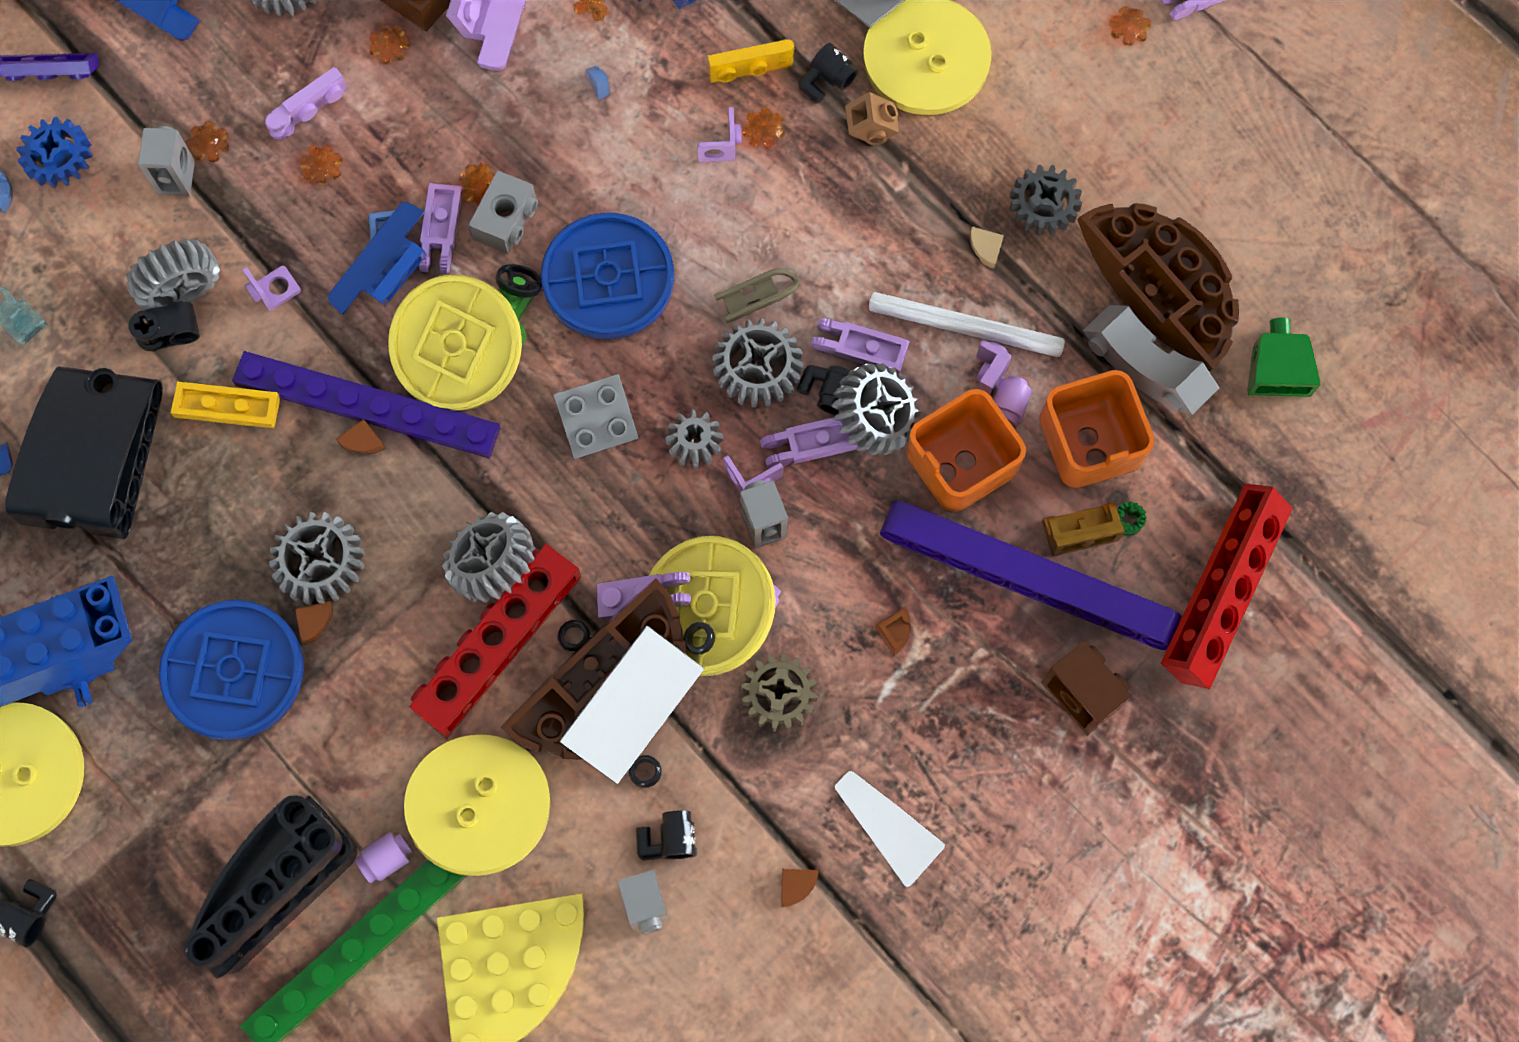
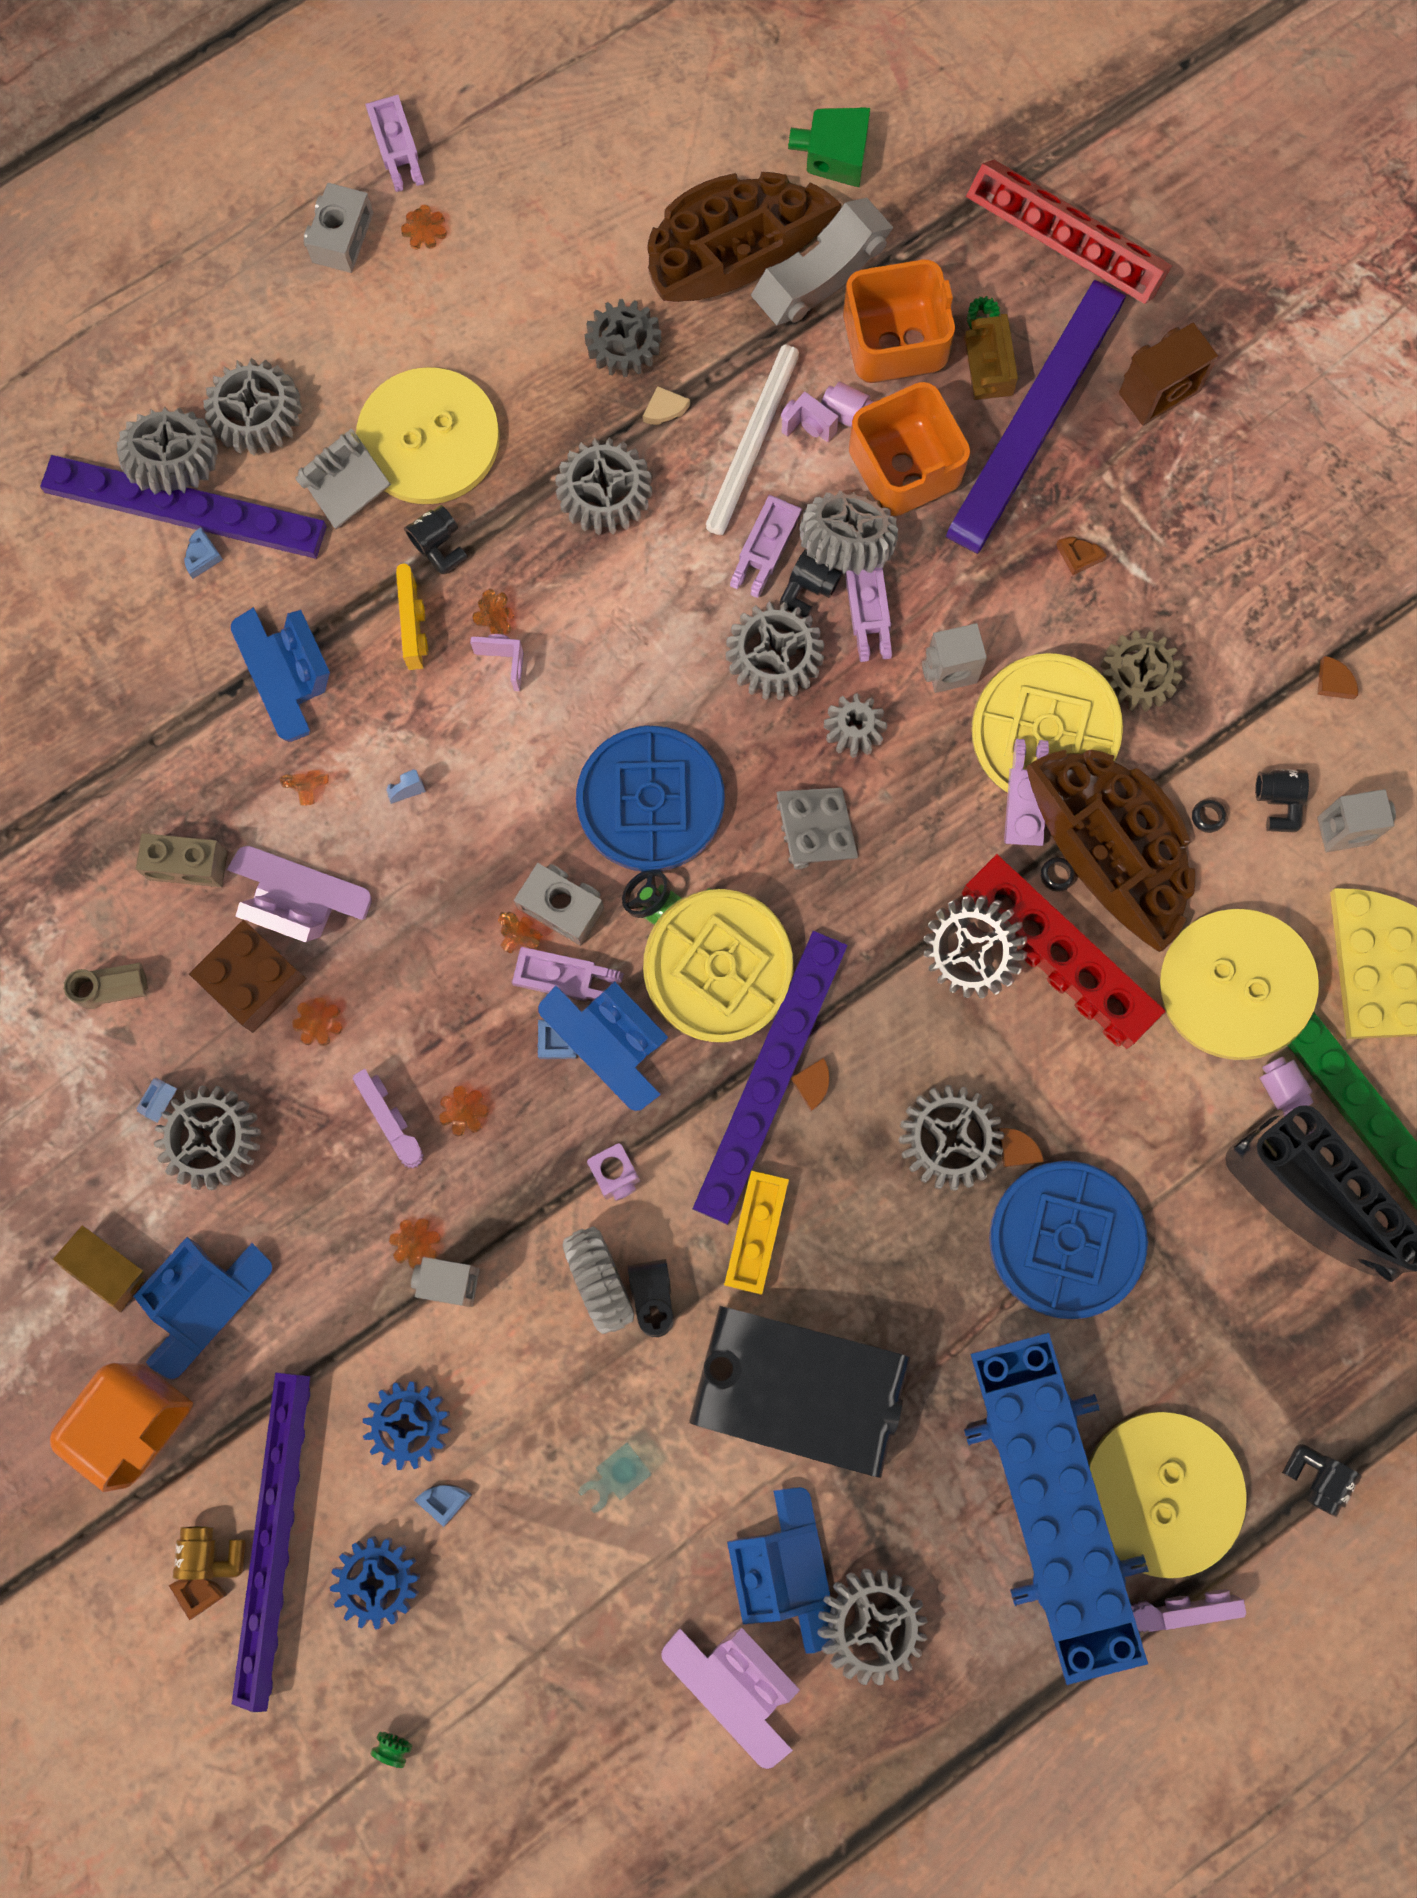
camera: 80 degrees left, 5 degrees up
white tile [560,625,704,784] -> none
black piece [684,622,715,654] -> none
dark tan piece [714,268,800,324] -> none
lavender bracket [723,455,784,493] -> none
white sticker [835,771,945,887] -> none
medium nougat brick [845,92,899,145] -> none
none -> light grey gear [555,437,652,535]

